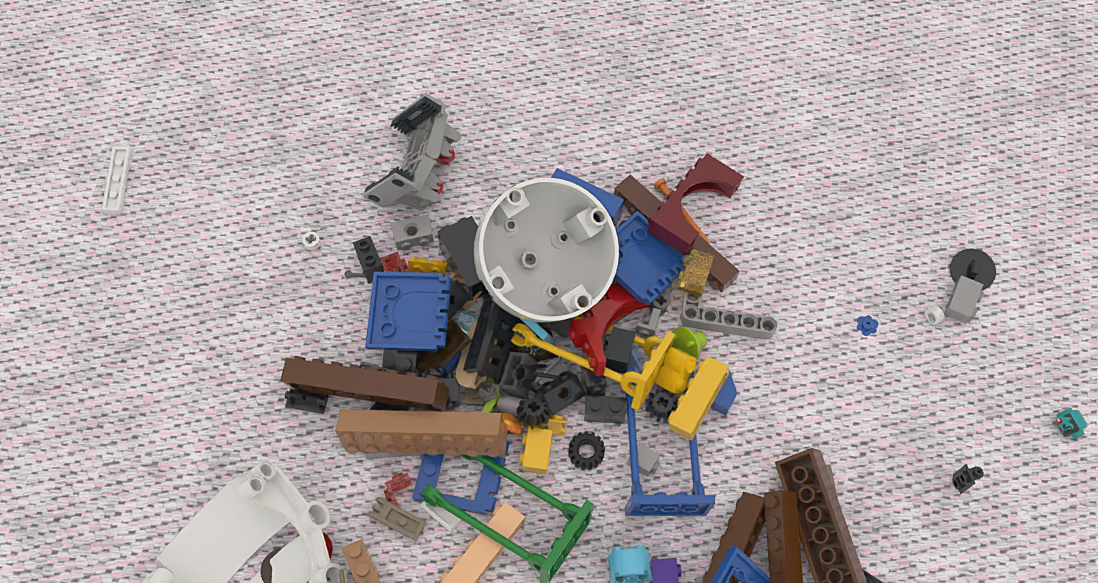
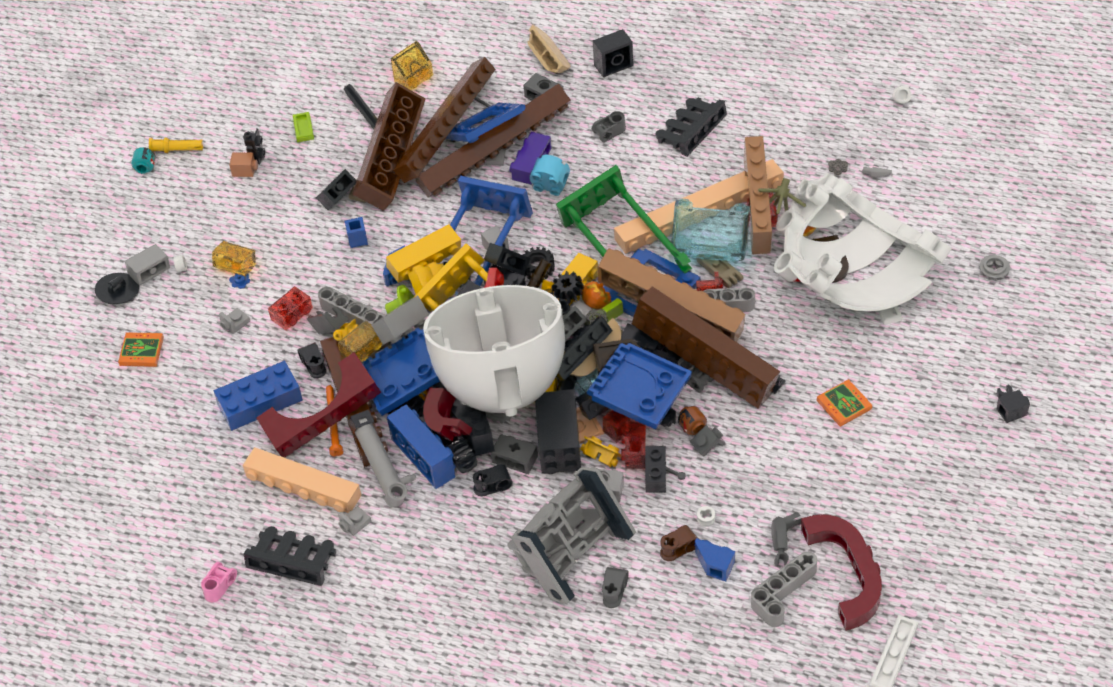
camera: 150 degrees left, 15 degrees down
none -> tile [118,332,164,367]
none -> yellow pin [149,137,203,153]
none -> bright pink piece [201,561,237,603]
none -> clear yellow brick [212,241,256,276]
none -> blue brick [213,360,303,431]
none -> light grey bracket [219,308,250,334]
none -> nougat brick [229,152,258,177]
none -> light nougat brick [243,447,361,513]
none -> black fence [244,526,336,586]
none -> clear red brick [268,286,313,330]
none -> lime tile [292,112,314,143]
none -> black piece [297,342,326,379]
none -> dark grey hinge [307,307,349,335]
none -> black brick [316,169,357,210]
none -> yellow hinge [333,319,359,346]
none -> light grey bracket [338,506,372,536]
none -> blue brick [344,217,368,248]
none -> light grey piece [348,410,416,508]
none -> light grey brick [371,296,429,345]
none -> black brick [484,243,530,276]
none -> dark brown pin [527,259,552,288]
none -> dark grey piece [602,567,629,608]
none -> reddish brown piece [660,525,699,561]
none -> clear light blue windscreen [671,199,750,262]
none -> dark orange head [678,406,707,435]
none -> dark grey bracket [689,425,725,456]
none -> blue slope [695,538,735,582]
none -> light grey beam [703,288,755,312]
none -> light grey beam [751,551,817,627]
none -> dark grey arm [771,512,801,566]
none -> dark red arch [801,514,882,631]
none -> tile [817,379,872,427]
none -> black brick [996,384,1030,423]

